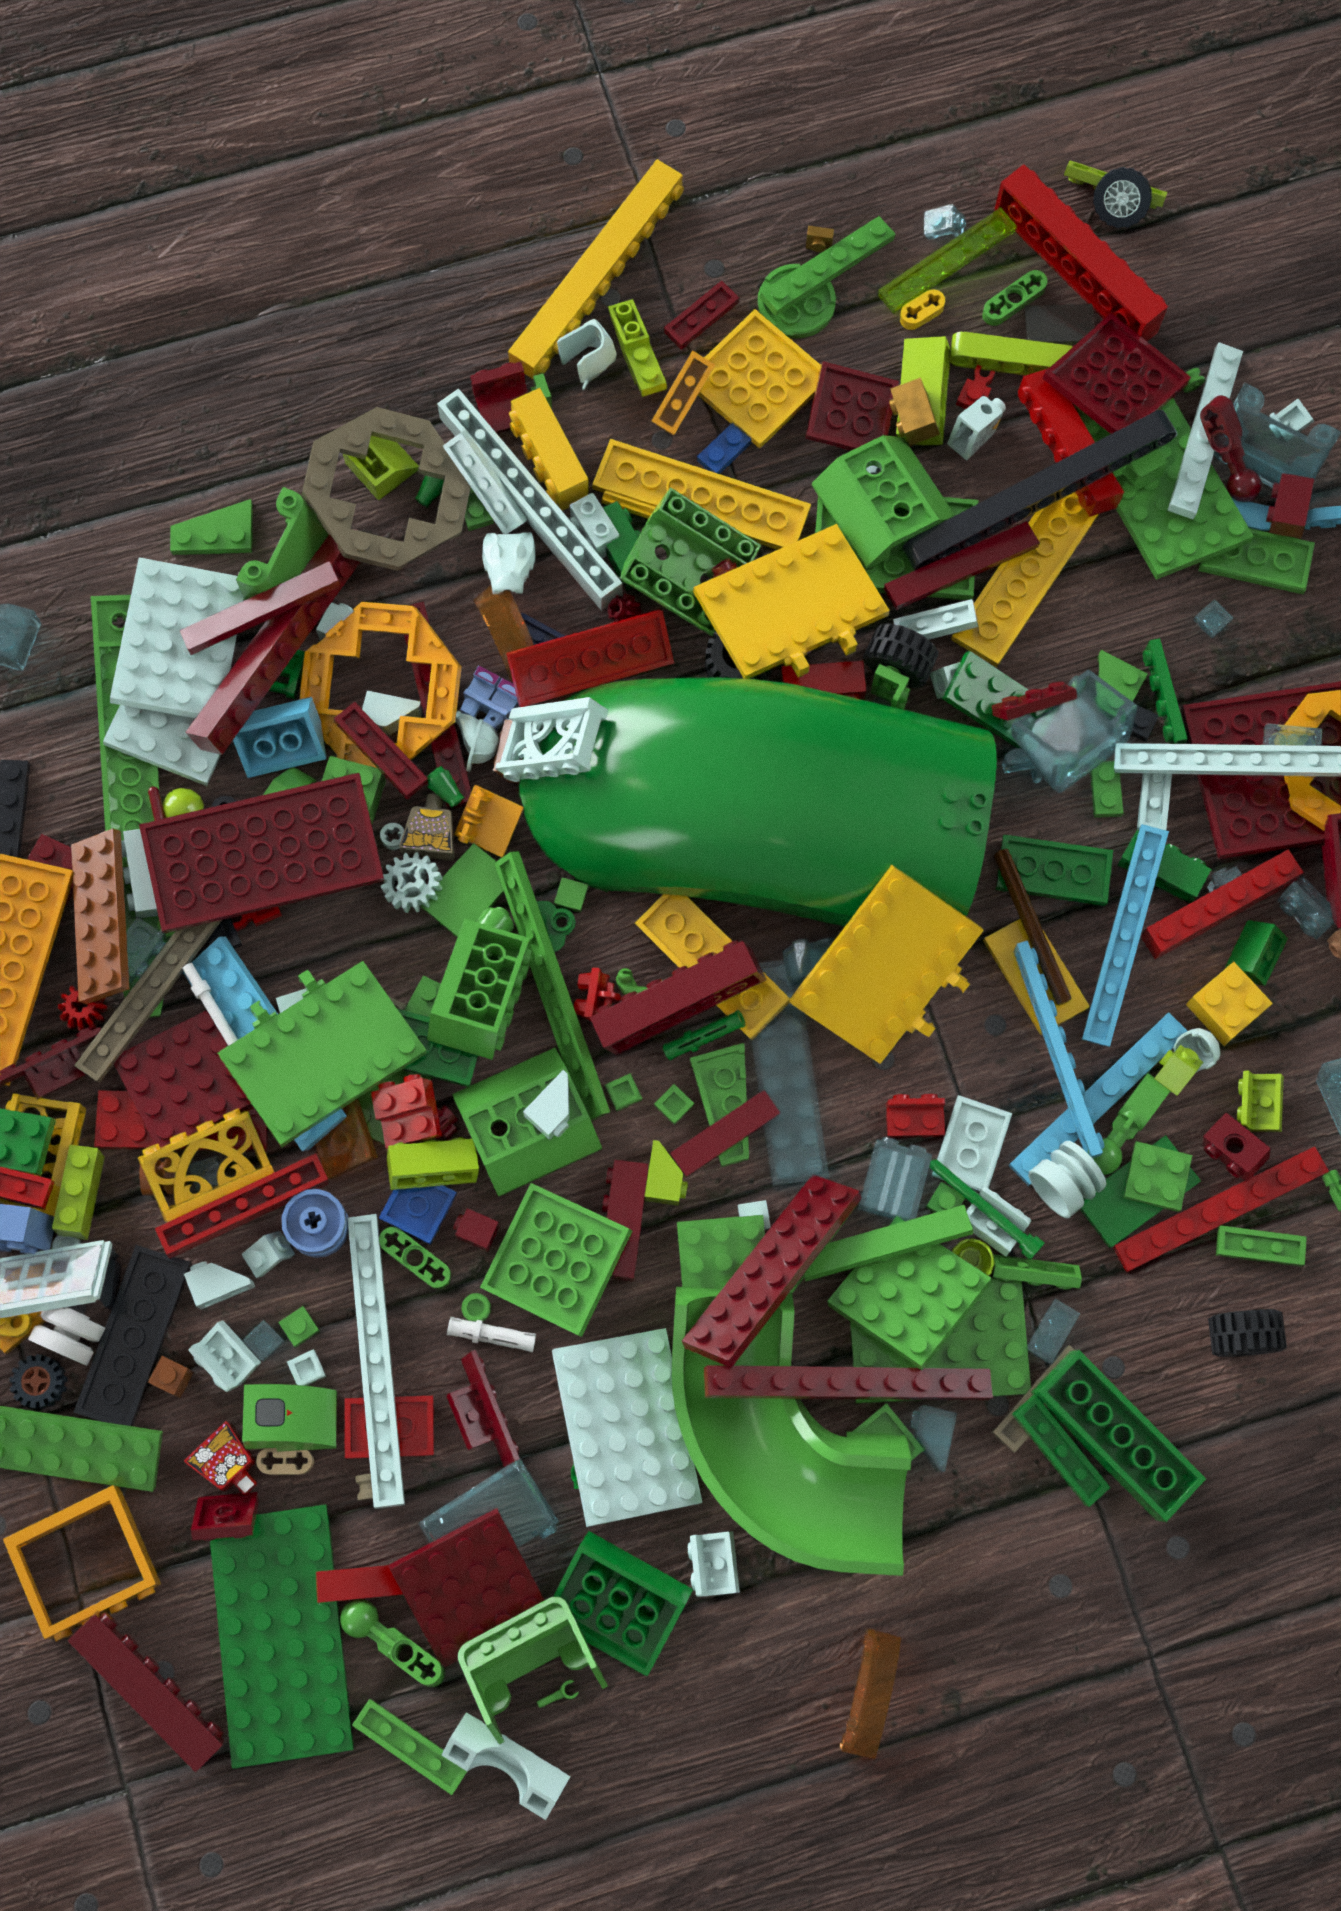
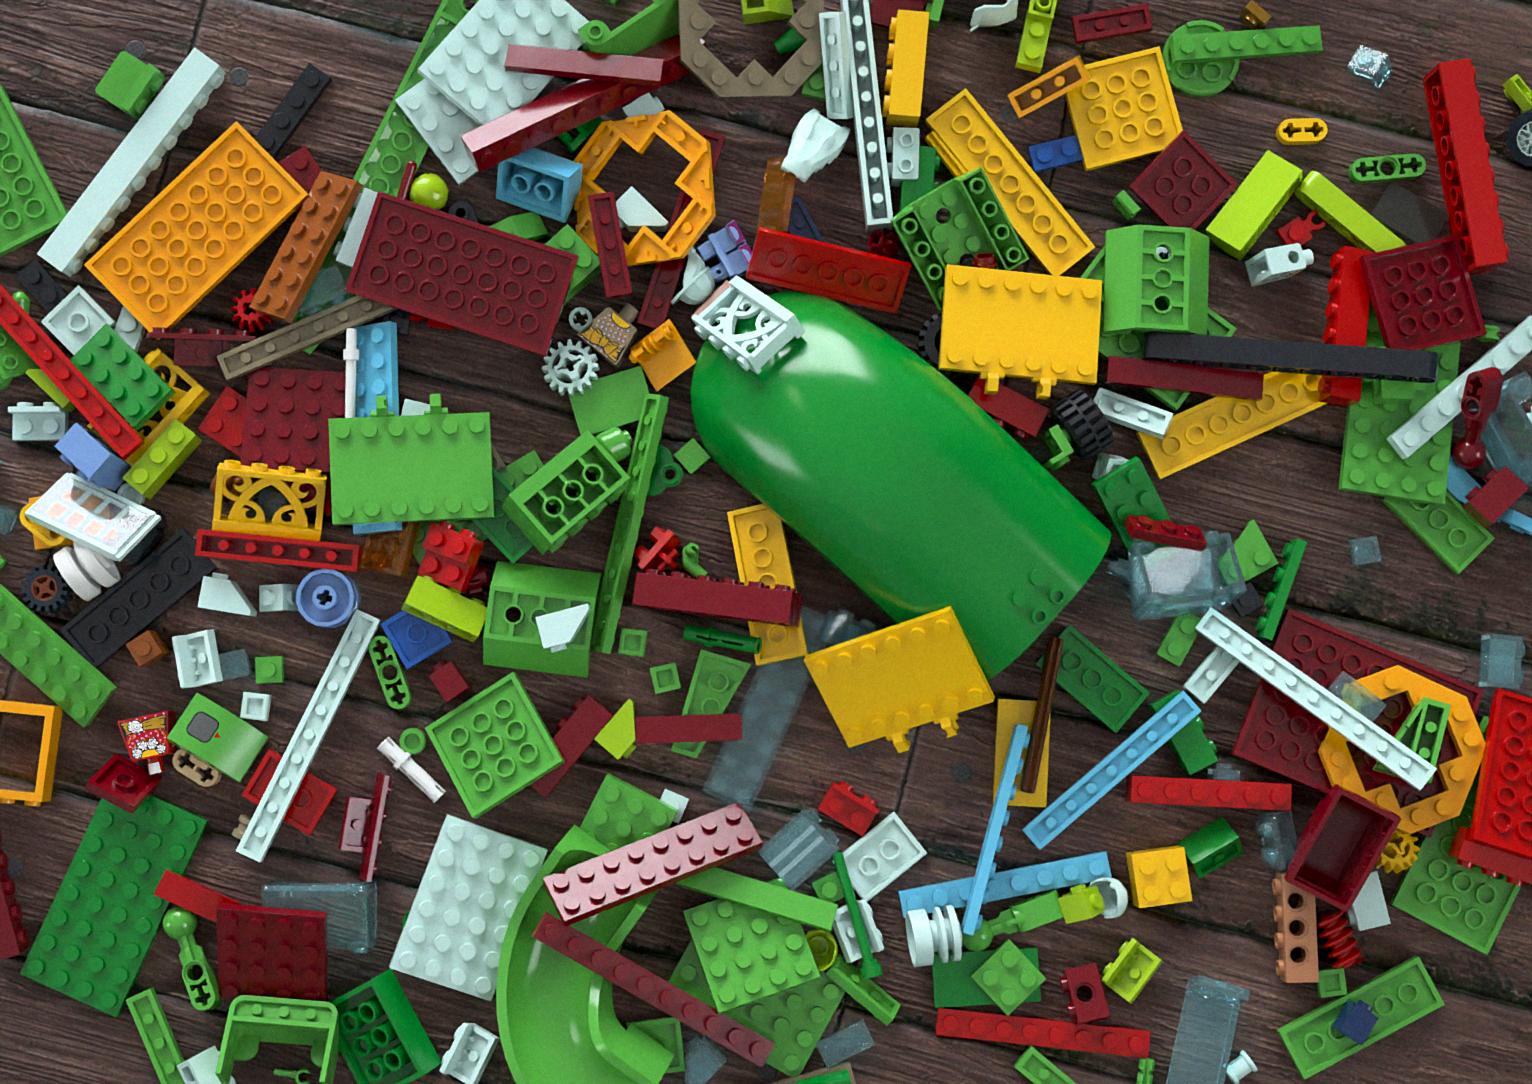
camera: 30 degrees right, 10 degrees up
green cone [427,766,465,808] -> none
clear neon green plate [878,207,1017,314] -> none
pearl gold brick [889,377,940,446] -> none
none -> bright green tile [1112,190,1141,221]

